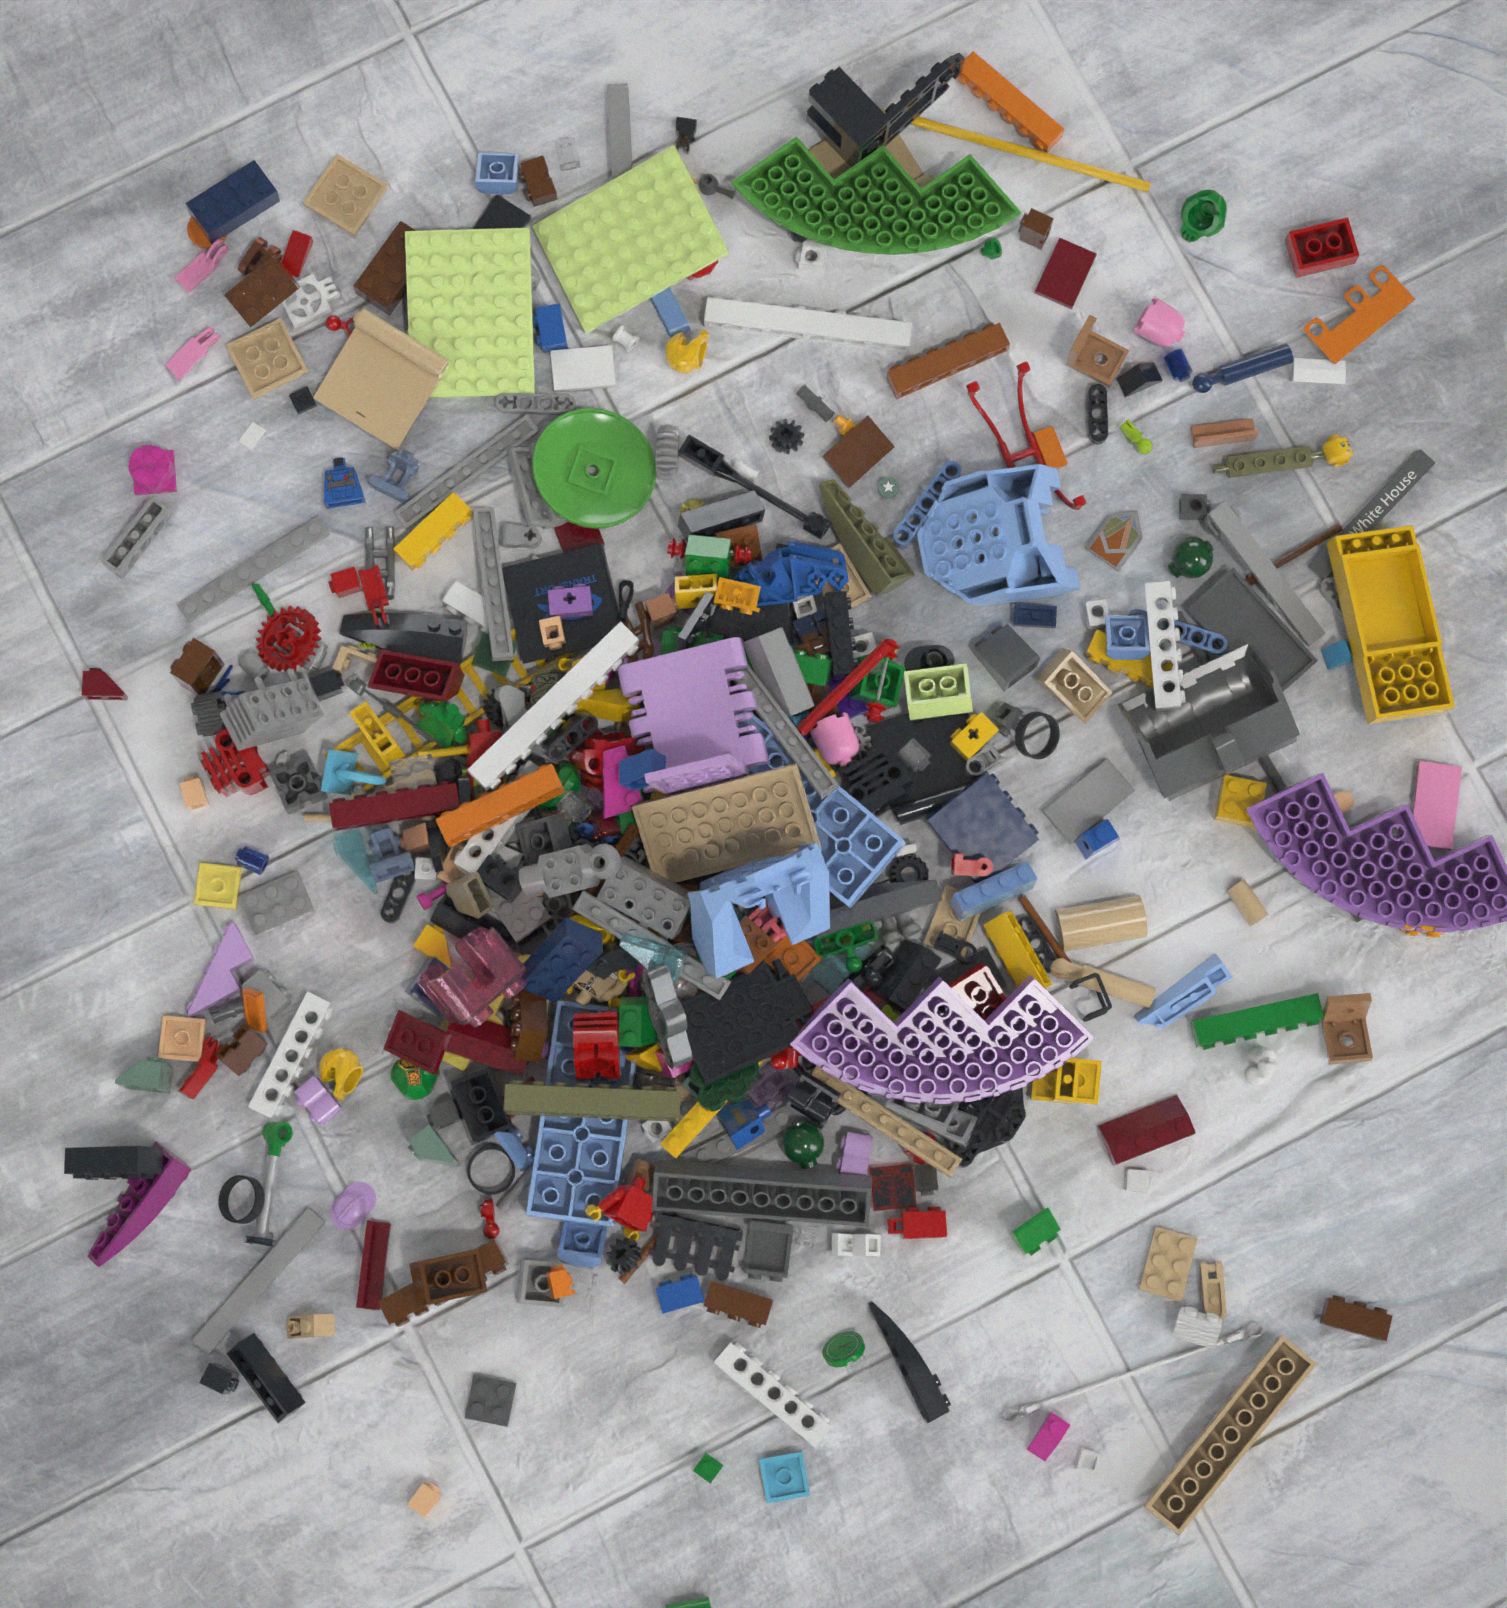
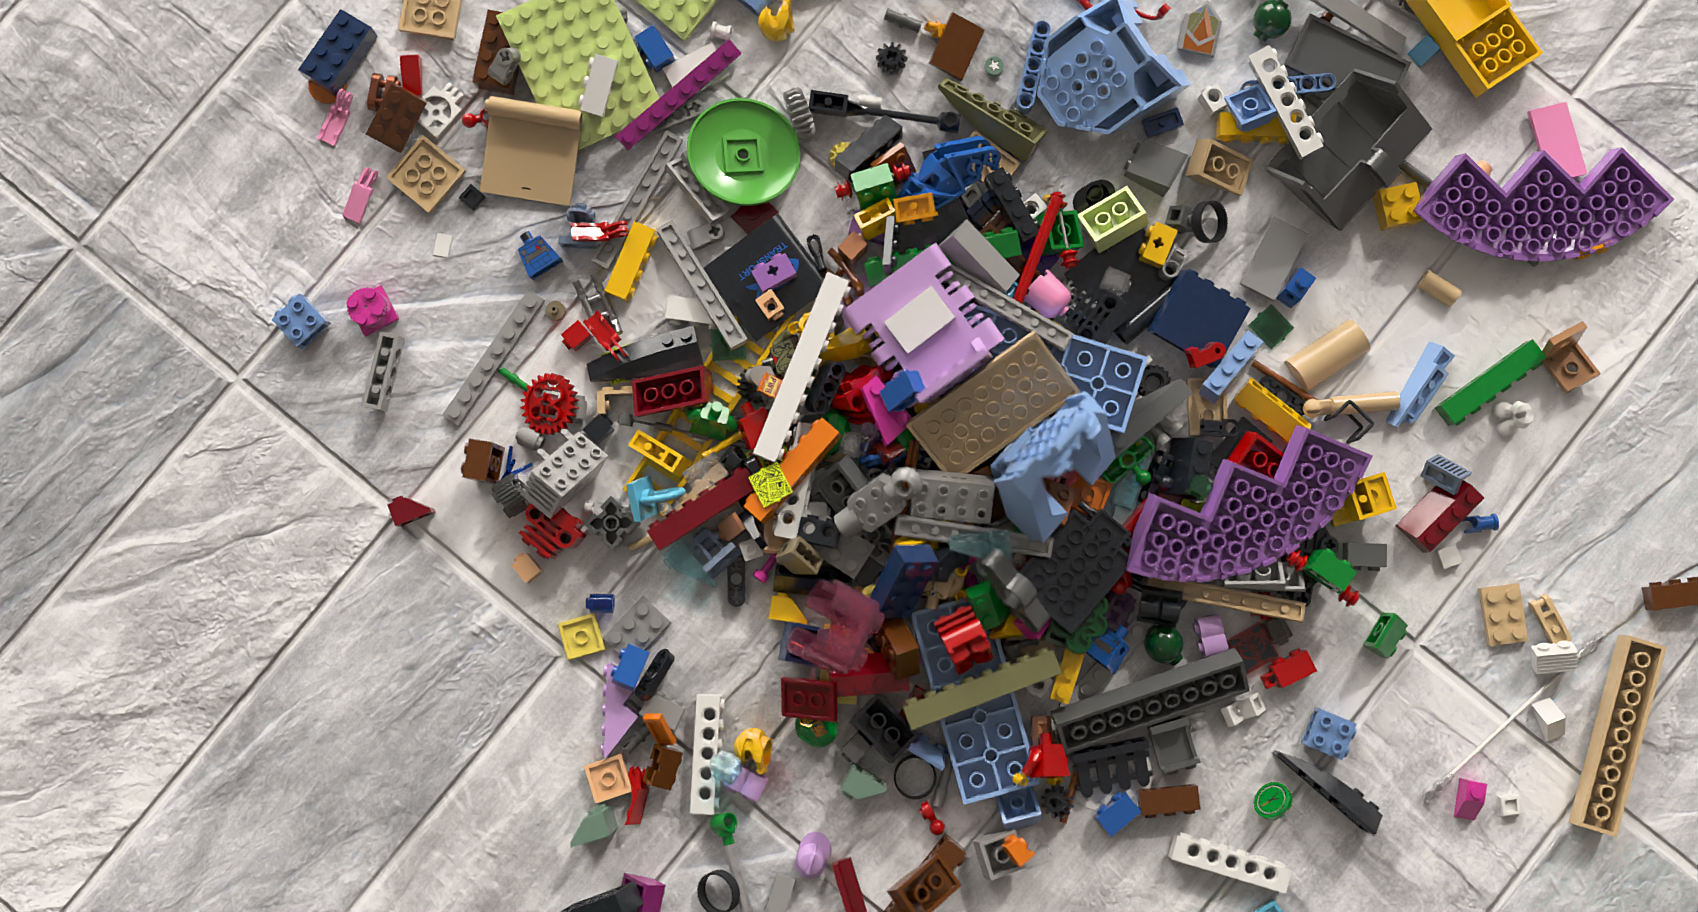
camera: 20 degrees left, 5 degrees up
none -> medium blue brick [271,293,331,350]
none -> light grey piece [487,48,521,86]
none -> dark tan tile [546,301,566,321]
none -> arm [570,221,629,242]
none -> white brick [578,54,619,118]
none -> blue piece [610,643,650,692]
none -> magenta plate [615,39,742,151]
none -> black beam [635,649,675,701]
none -> clear light blue brick [710,750,742,785]
none -> neon yellow piece [749,462,793,508]
none -> tile [757,373,783,399]
none -> white tile [884,286,956,354]
none -> clear green plate [1185,474,1213,500]
none -> clear green piece [1248,304,1294,349]
none -> green brick [1286,548,1359,607]
none -> medium blue brick [1301,707,1357,760]
none -> dark grey brick [1342,542,1387,571]
none -> sand blue panel [1421,454,1472,495]
none -> blue piece [1462,513,1499,534]
none -> white slope [1530,698,1566,741]

